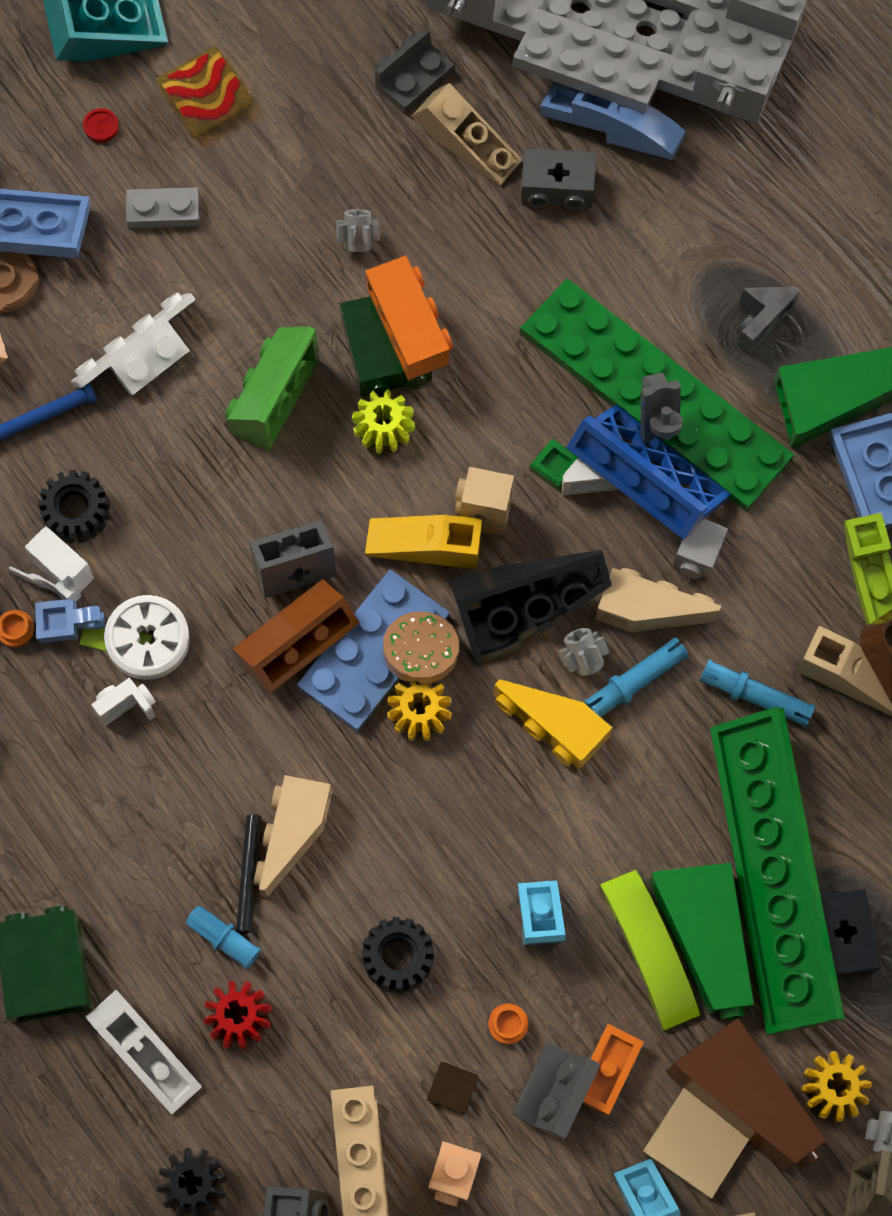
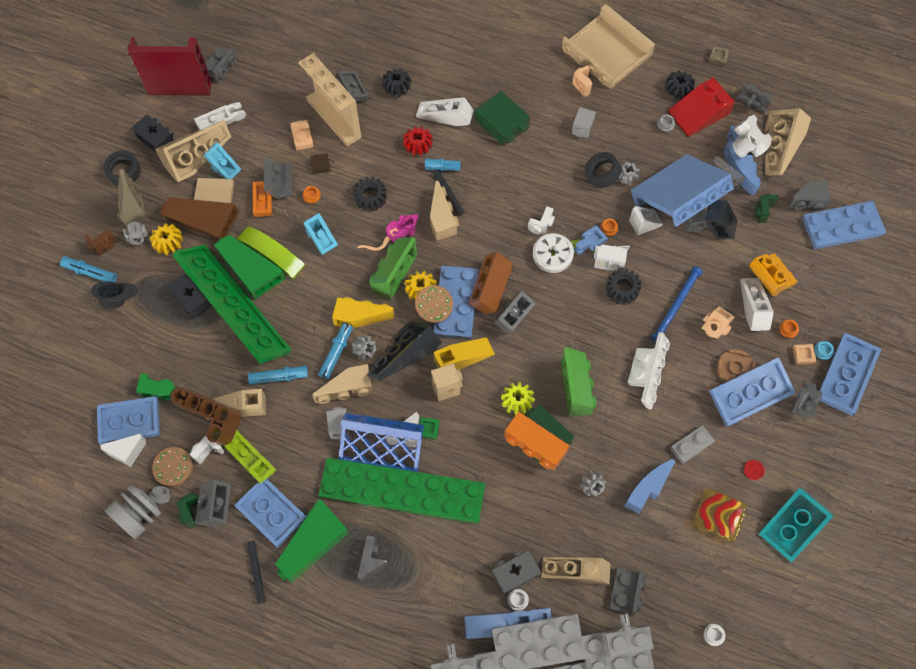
camera: 150 degrees right, 5 degrees down
dark grey hips [641,373,683,443] -> none
none -> dark pink animal [357,214,418,251]
none -> bright green slope [369,237,417,300]
none -> white plate [508,589,529,611]
none -> medium blue slope [625,459,675,514]

